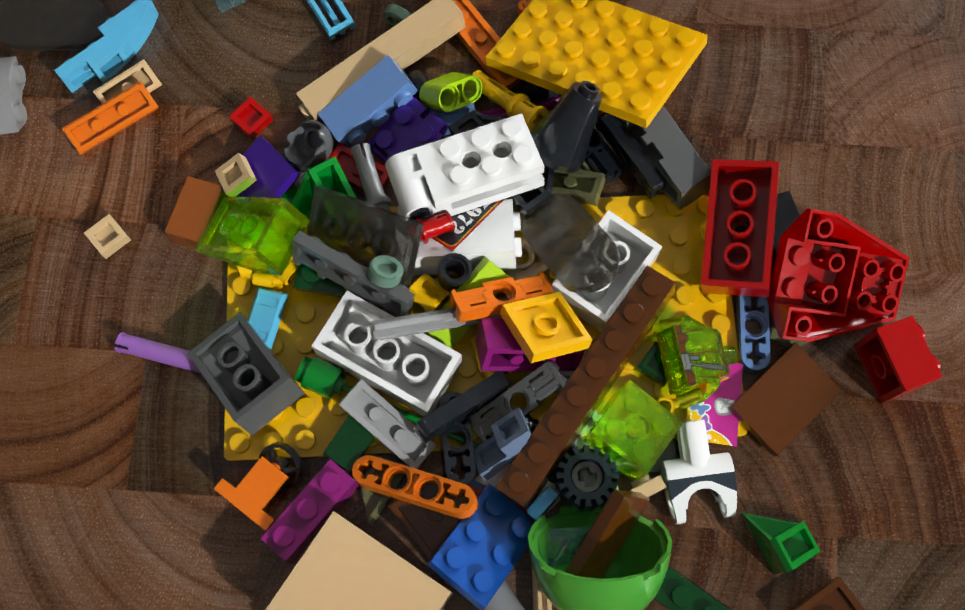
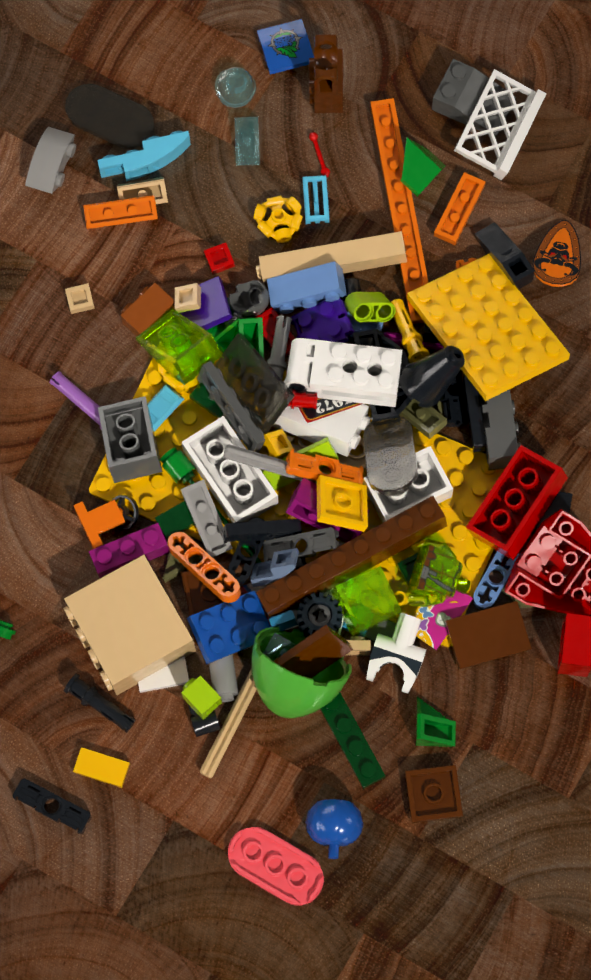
camera: 30 degrees right, 0 degrees up
sand green tile [368,255,403,288] -> none
sand green tile [383,4,411,27] -> none
black piece [438,253,472,291] -> none
none -> yellow piece [254,195,303,243]

